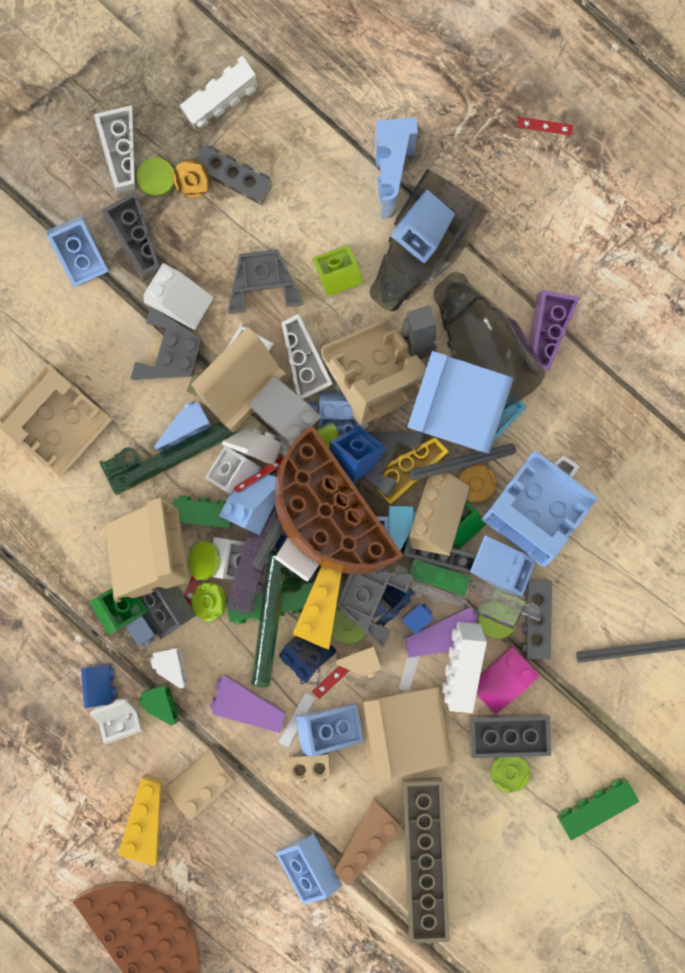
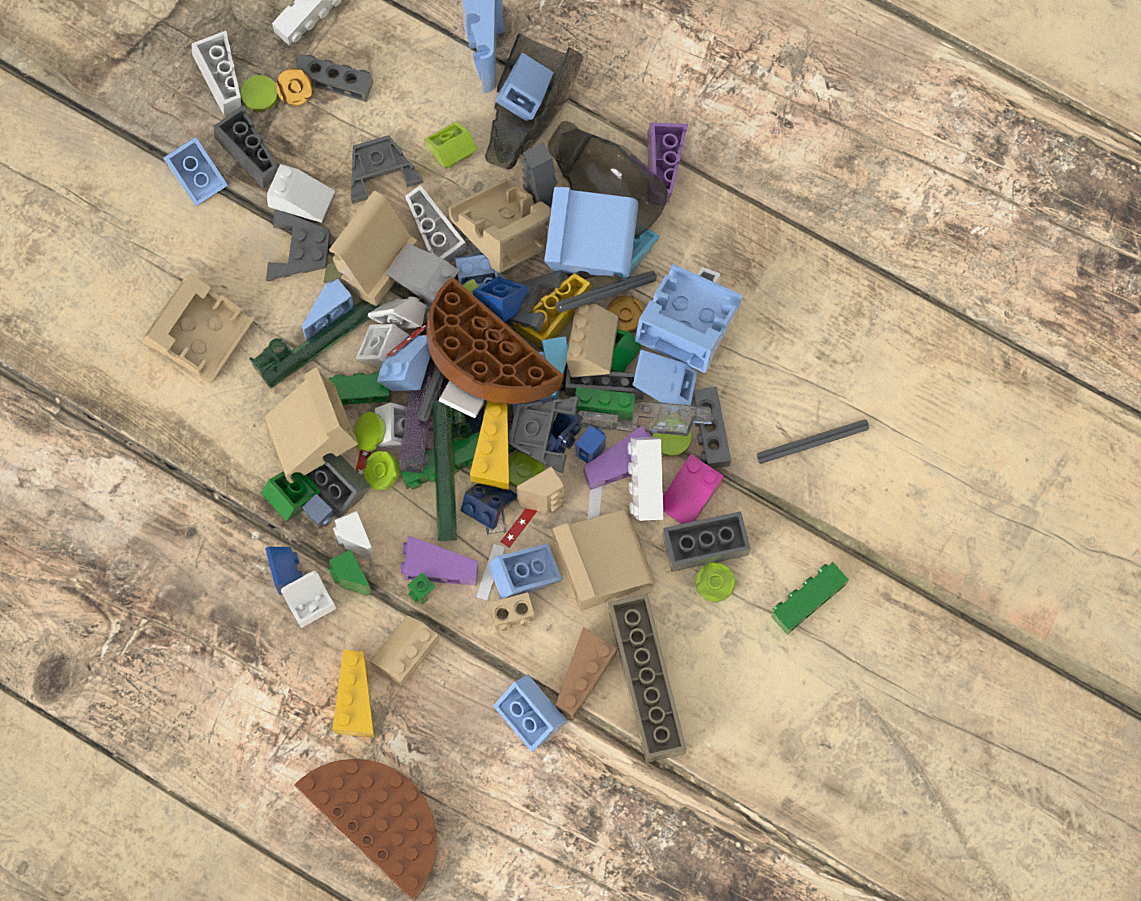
camera: 10 degrees left, 15 degrees down
none -> green bracket [407,573,435,605]

